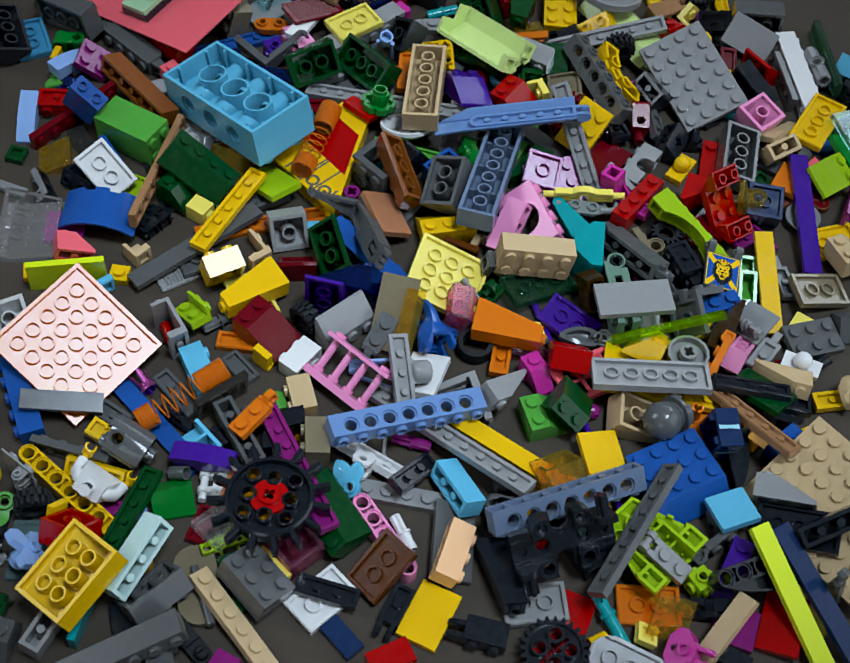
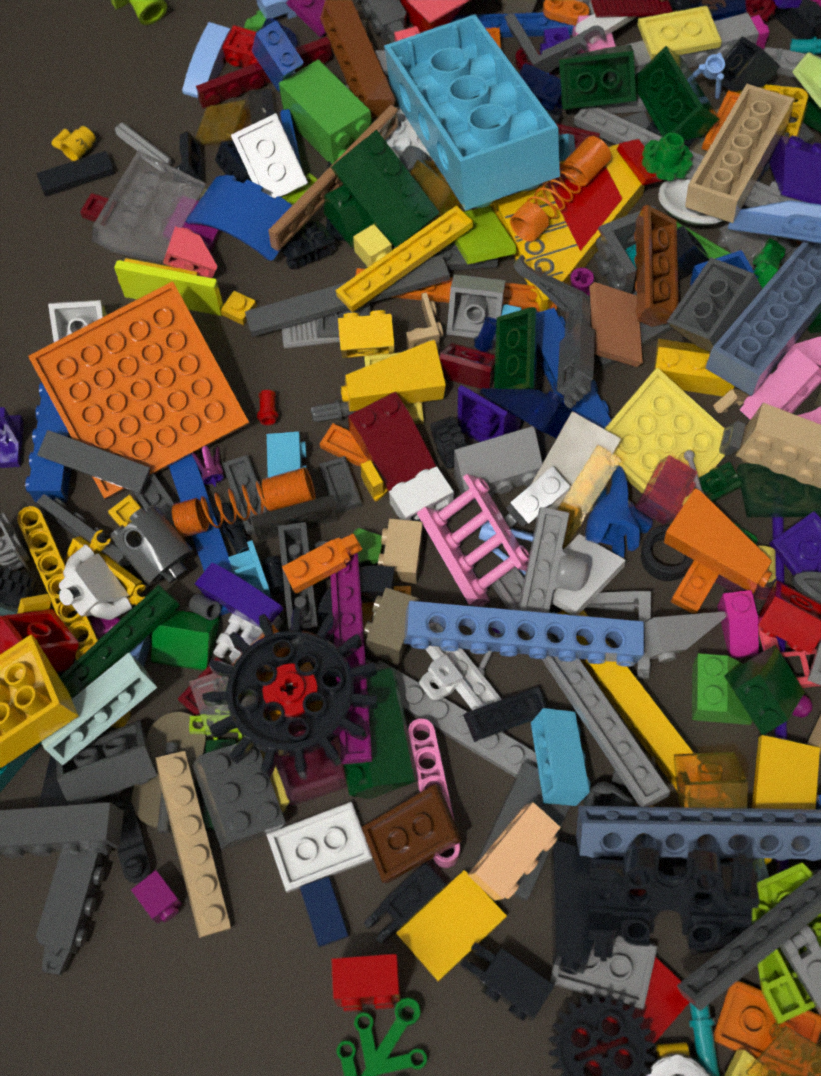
camera: 30 degrees right, 10 degrees up
dark green tile [4,144,29,166] -> none
medium azure tile [96,273,115,292] -> none
tan panel [122,243,152,268] -> none
light grey panel [150,297,190,360] -> none
lime bracket [175,290,213,330] -> none
black tile [293,572,362,612] -> none
medium azure plate [333,459,364,498] -> none
white axle [390,513,418,552] -> none
magenta axle [392,434,432,453] -> none
reddish brown tile [443,235,480,258] -> none
none -> clear blue pin [474,316,497,352]

